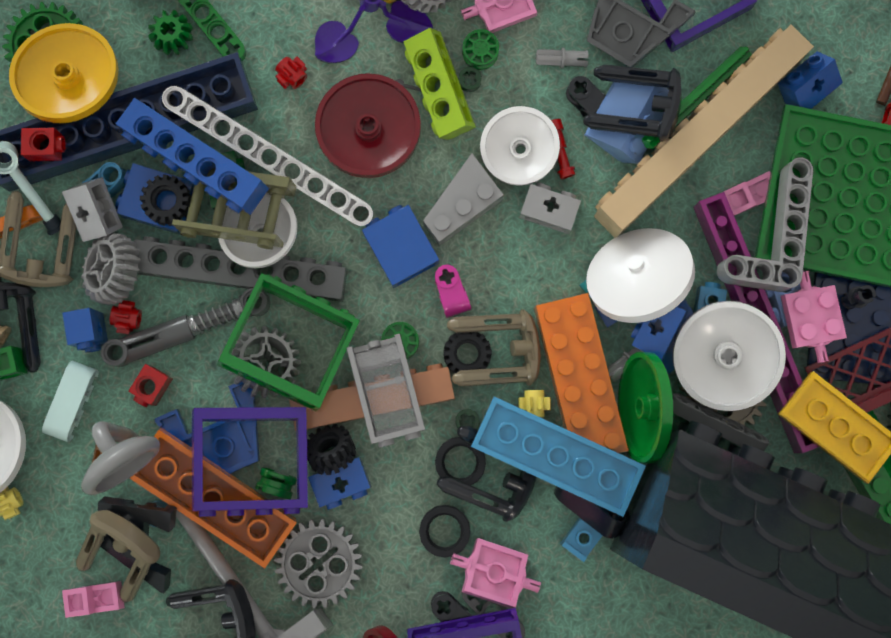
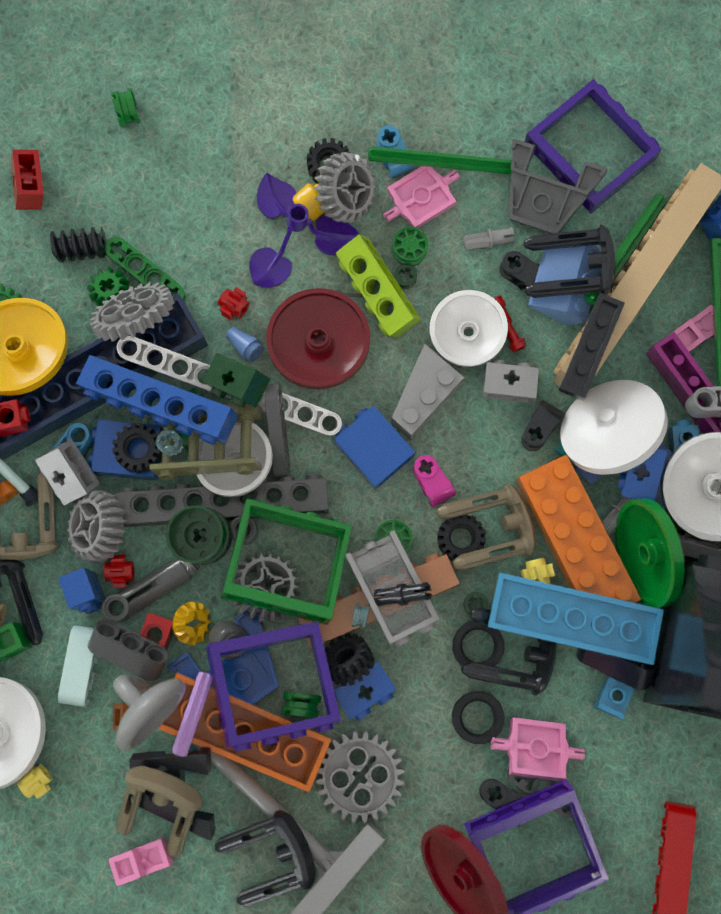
camera: 10 degrees left, 5 degrees down
none -> dark grey beam [87,620,169,681]
none -> light grey gear [89,282,174,342]
none -> clear light blue bush [156,429,183,456]
none -> dark green wheel [166,505,233,565]
none -> lavender axle [172,672,213,757]
none -> yellow gear [173,601,213,645]
none -> dark green brick [202,353,270,408]
none -> dark grey head [209,620,248,659]
none -> medium blue cone [225,326,264,362]
none -> dark grey beam [265,384,290,478]
none -> clear light blue bush [352,603,370,629]
none -> black pin [374,582,432,606]
none -> black piece [521,399,565,451]
none -> black plate [558,293,625,401]

